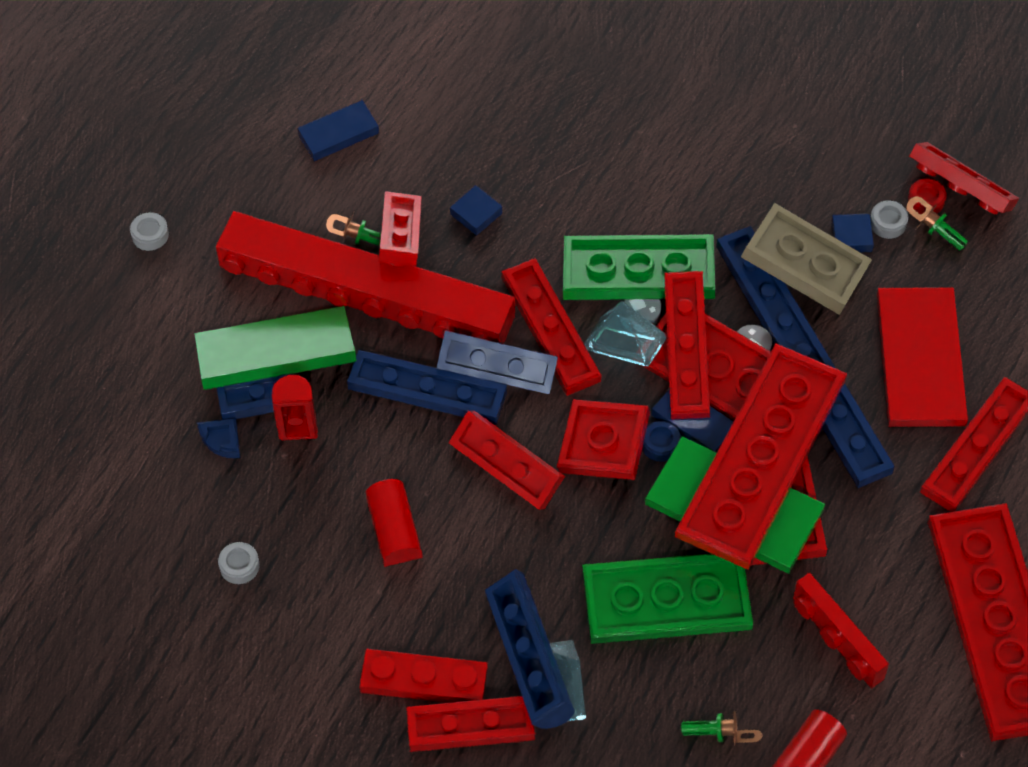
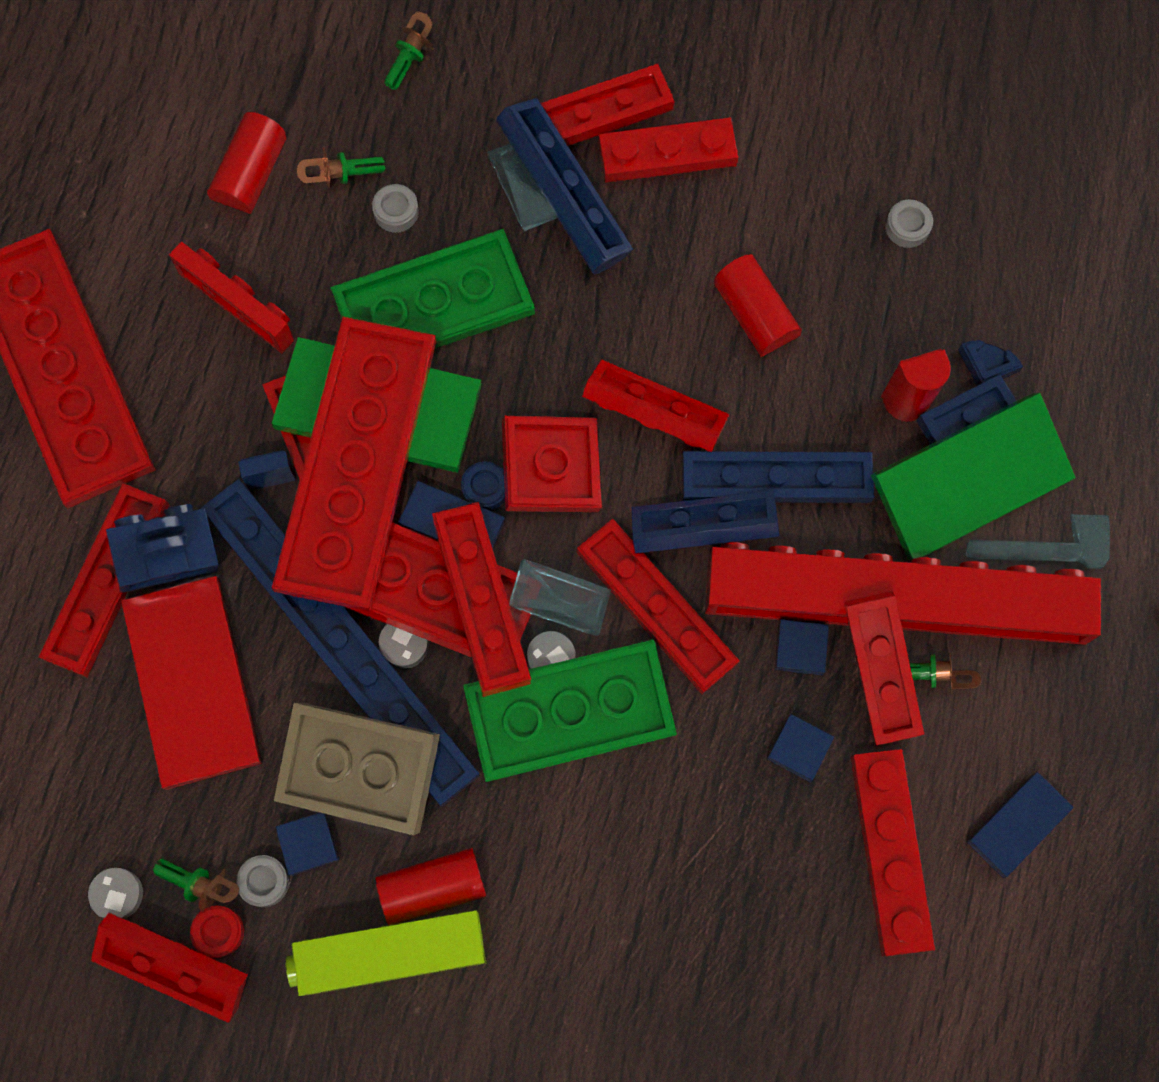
camera: 160 degrees right, 15 degrees up
none -> light grey tile [88,868,143,919]
none -> dark blue brick [106,504,218,593]
none -> dark blue tile [238,450,296,491]
none -> lime brick [286,910,486,996]
none -> light grey tile [372,184,419,232]
none -> red brick [375,847,487,926]
none -> dark blue tile [774,620,829,676]
none -> red plate [850,749,935,956]
none -> clear light blue piece [966,515,1110,569]

